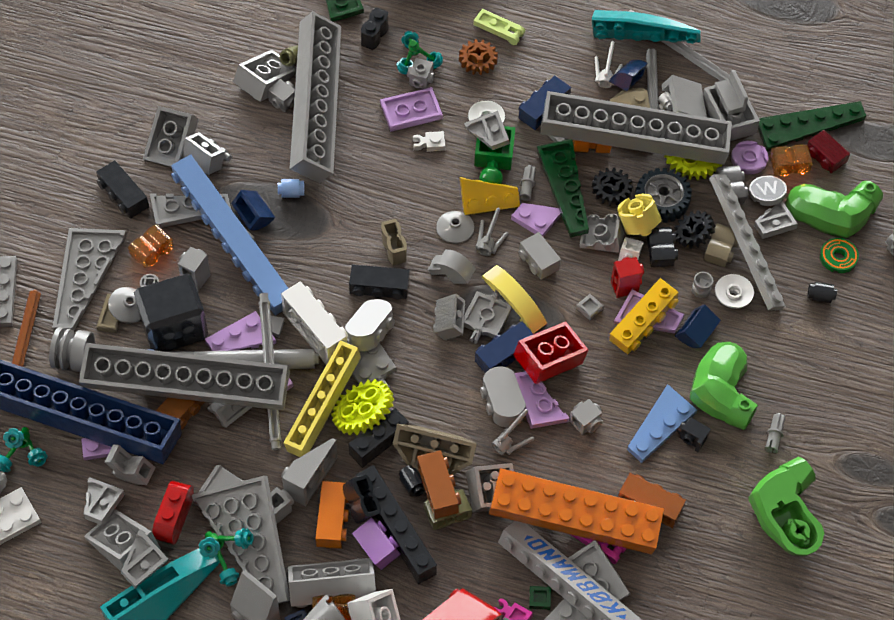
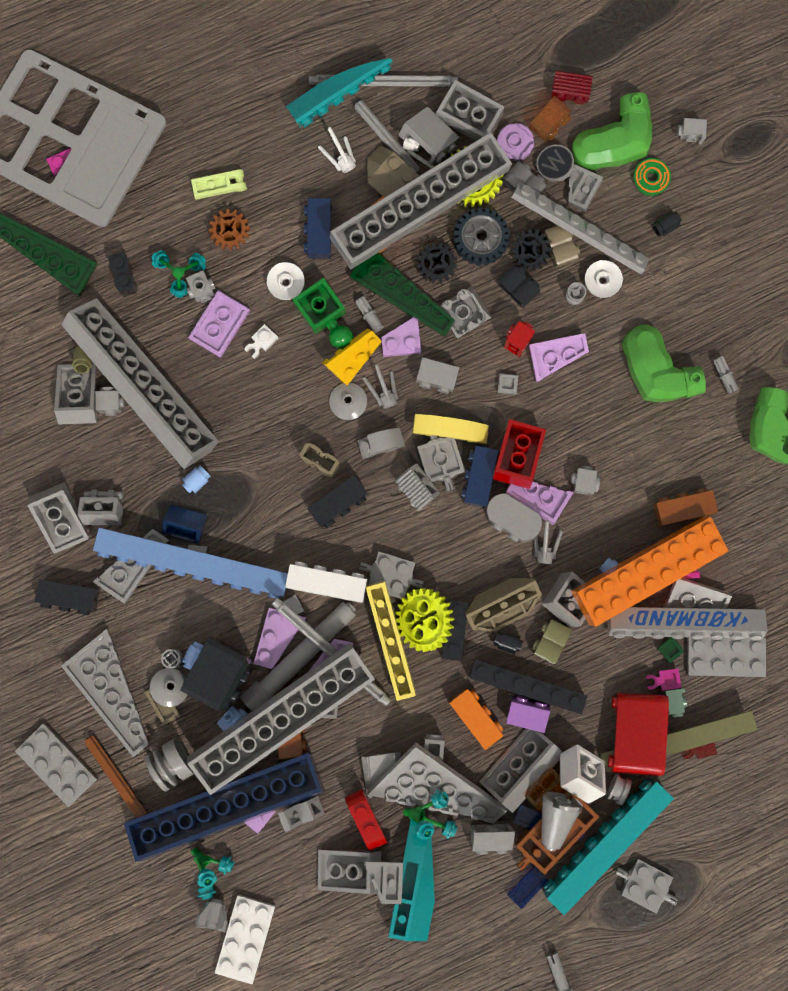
camera: 40 degrees left, 25 degrees up
light grey wing [84,477,125,526] -> none
clear orange brick [128,224,174,268] -> none
light grey brick [178,247,211,292] -> none
light grey slope [281,438,338,506] -> none
black brick [343,474,381,524] -> none
brick [345,299,395,351] -> none
dark orange brick [417,450,461,519] -> none
light grey wing [464,111,510,150] -> none
dark blue brick [609,60,648,91] -> none
yellow brick [609,278,679,355] -> none
light yellow brick [618,194,662,236] -> none
white bracket [618,237,643,261] -> none
medium blue wing [627,384,697,463] -> none
dark blue brick [675,304,721,348] -> none
black brick [677,417,711,453] -> none
light grey panel [714,70,748,115] -> none
dark green wing [758,101,866,151] -> none

